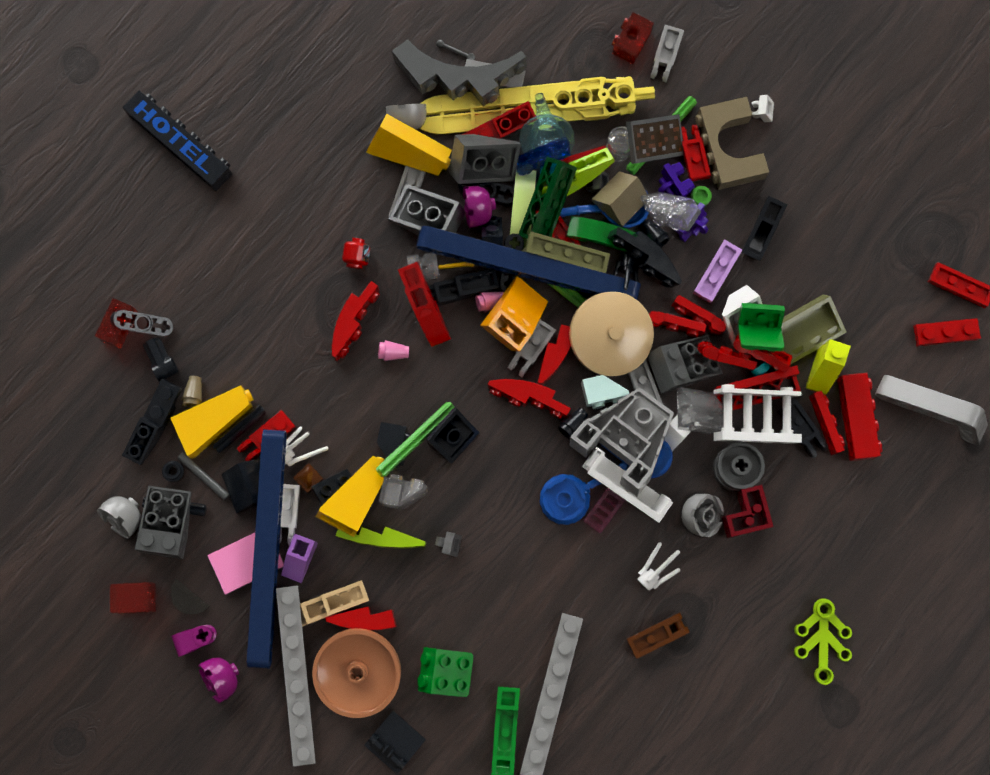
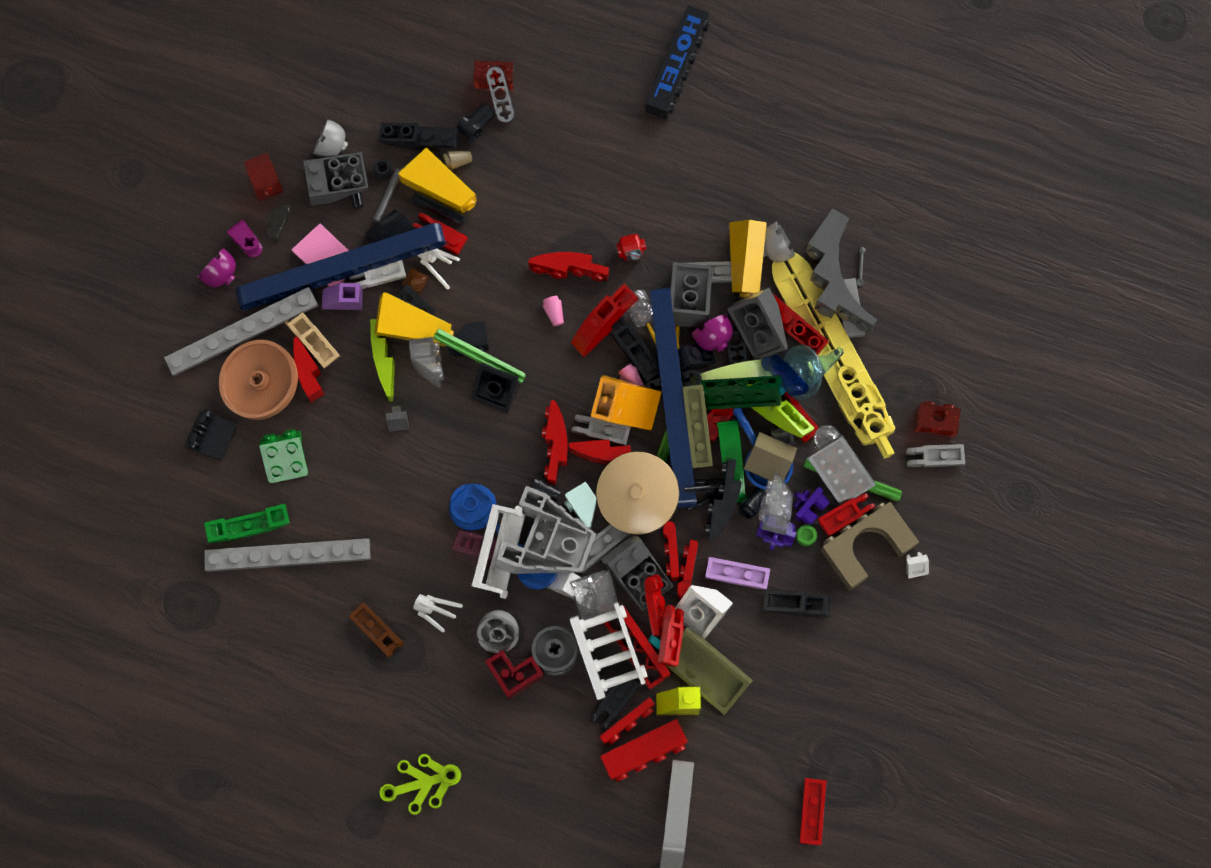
camera: 75 degrees right, 5 degrees down
green bracket [738,303,785,352] -> none
red plate [913,318,981,346] -> none

